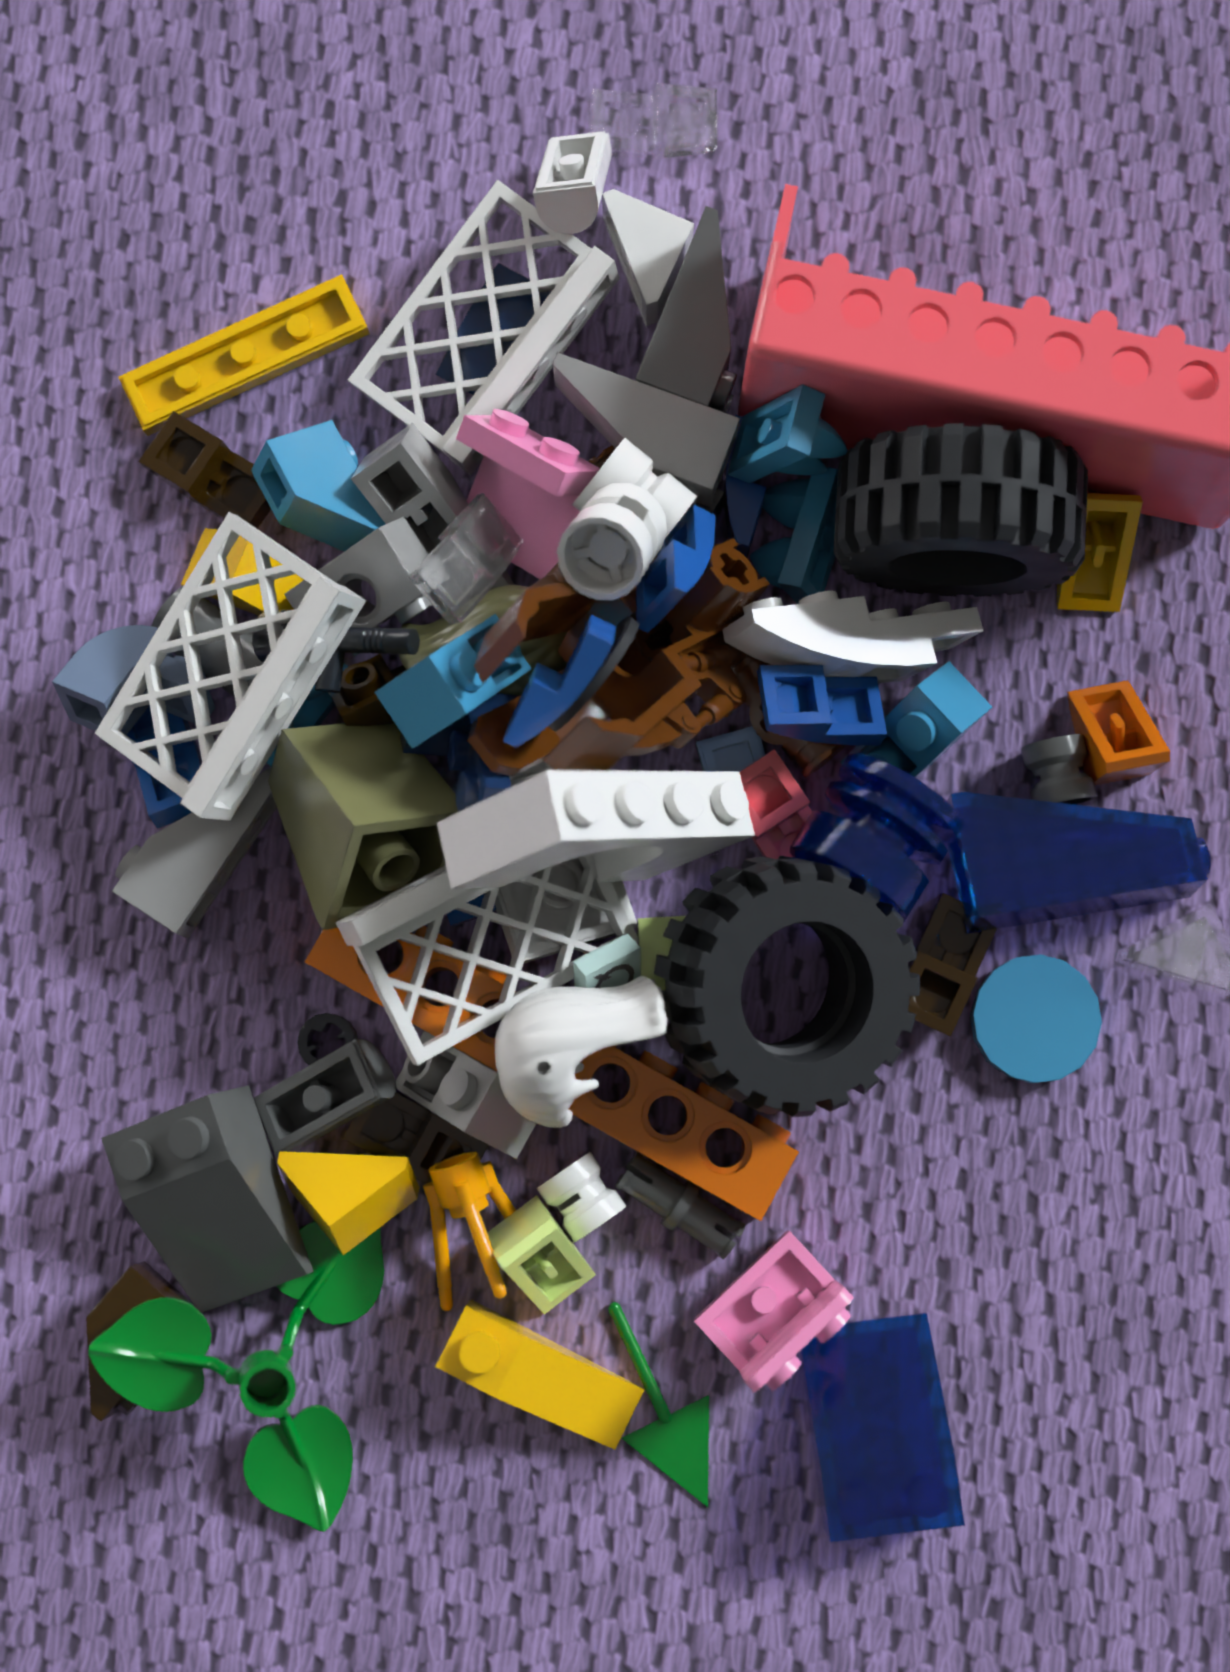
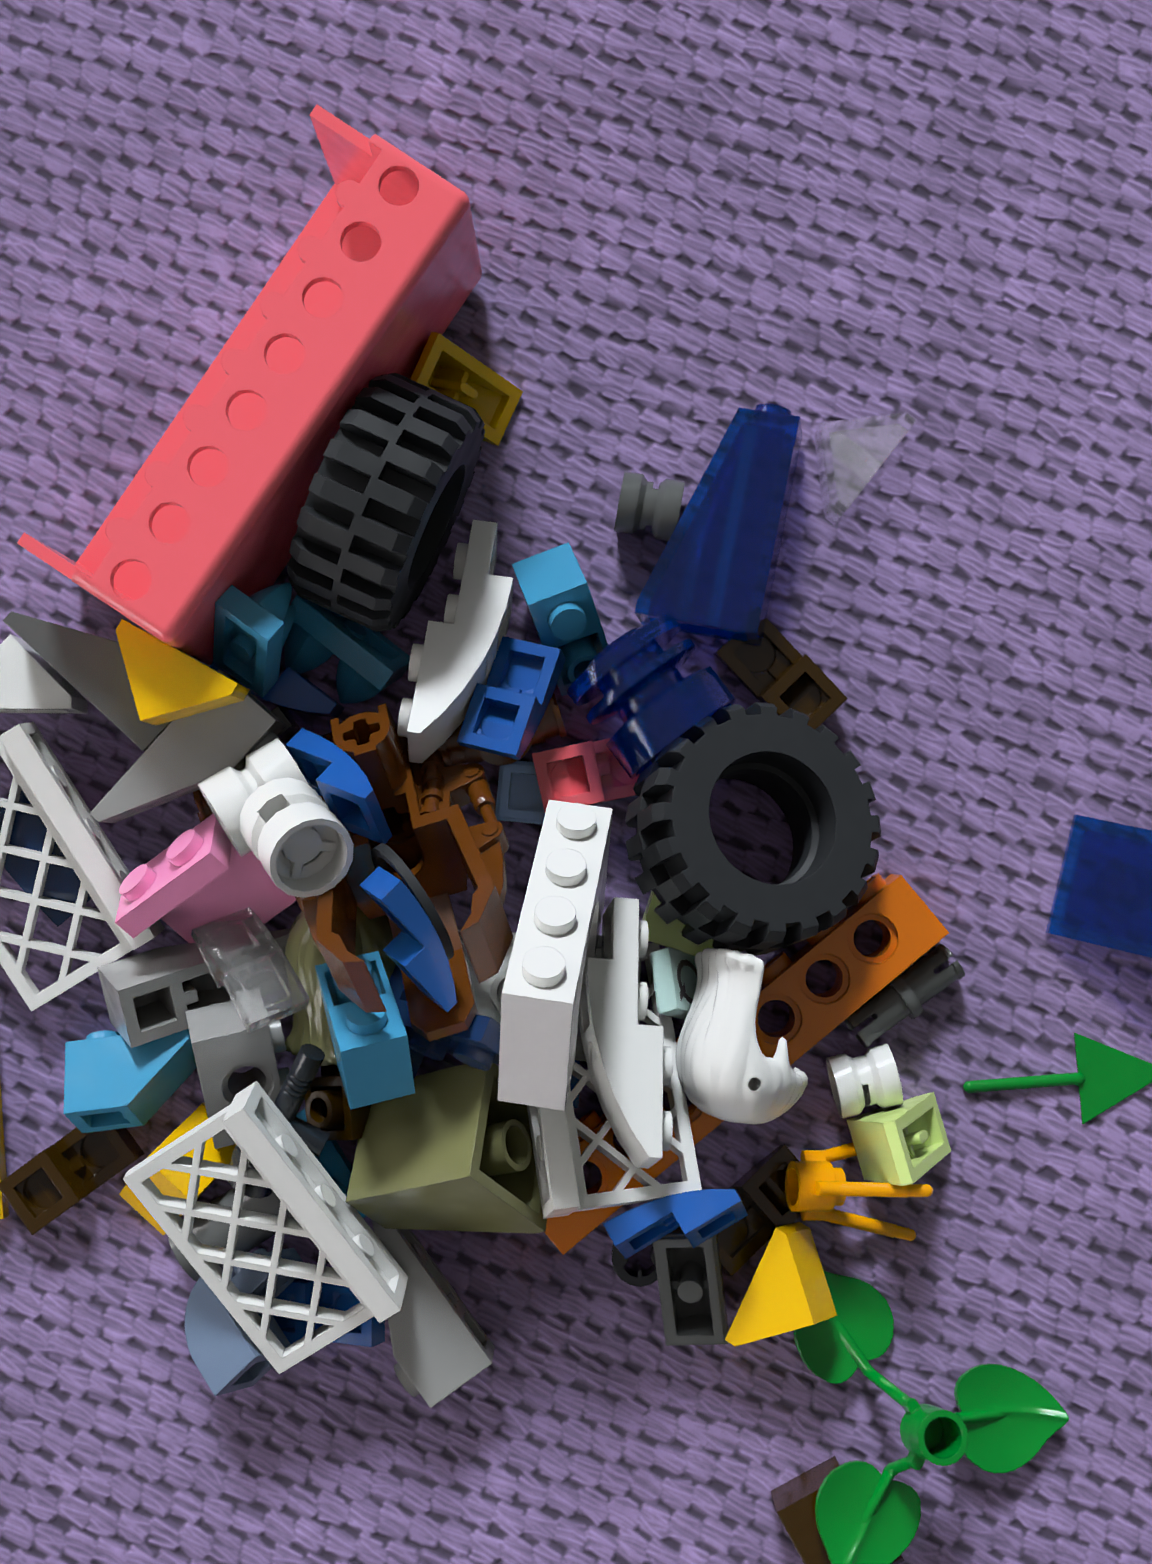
camera: 65 degrees left, 5 degrees up
dark grey slope [101,1085,313,1313] -> none
light grey slope [395,1030,536,1159] -> none
yellow slope [435,1299,645,1450] -> none
bright pink bracket [693,1230,854,1393] -> none
dark azure tile [970,954,1102,1083] -> none
orange slope [1067,680,1170,786] -> none
none -> yellow slope [115,619,250,726]
none -> white slope [578,897,673,1169]
none -> blue slope [603,1189,748,1259]

